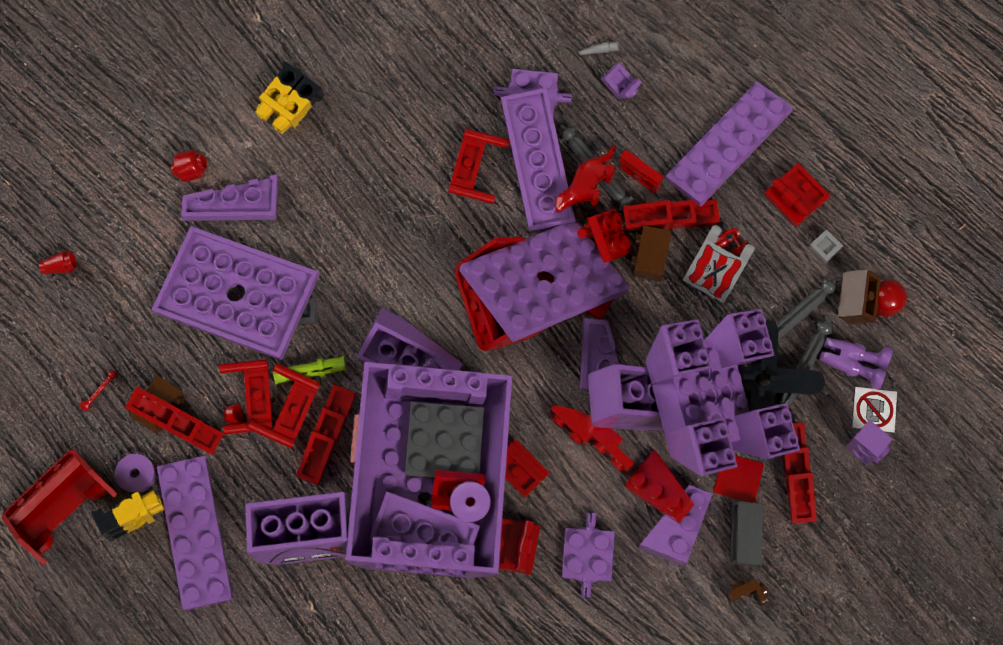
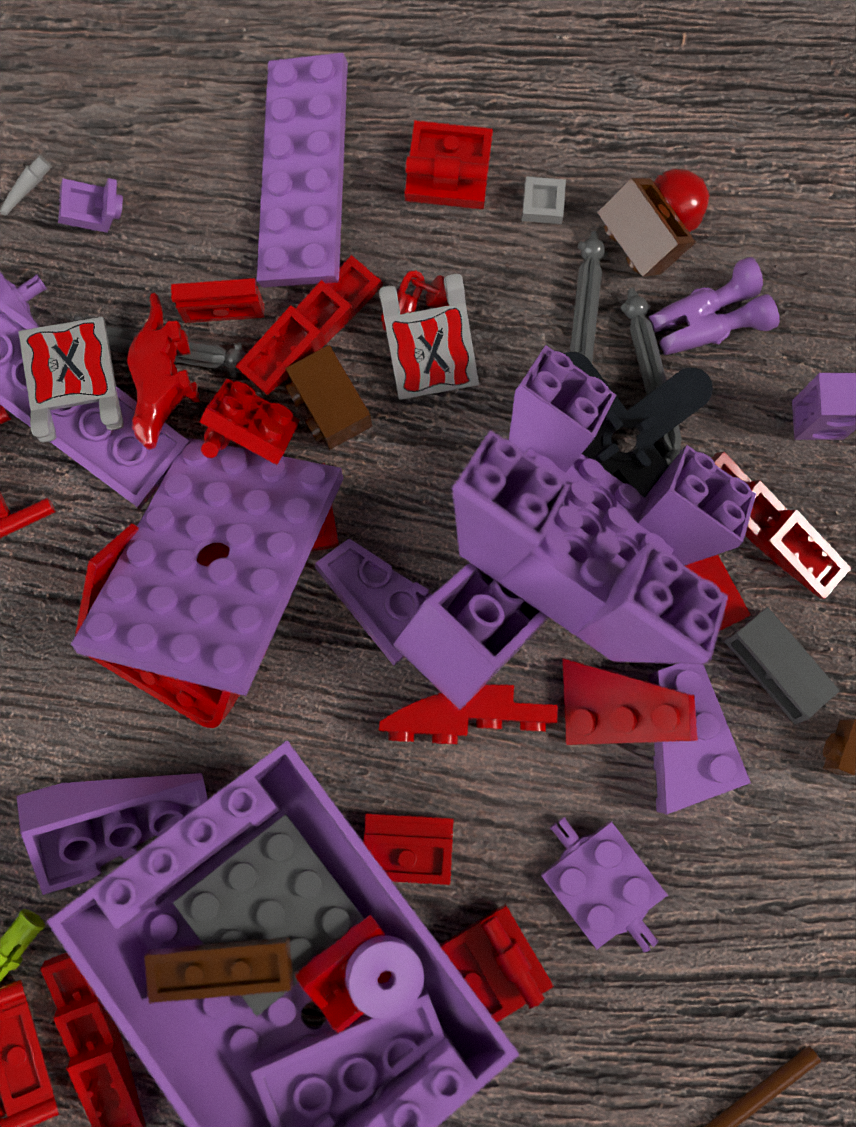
camera: 40 degrees left, 5 degrees up
sticker [852,387,897,433] -> none
none -> flag [18,317,124,443]
none -> reddish brown hinge [144,937,294,1004]

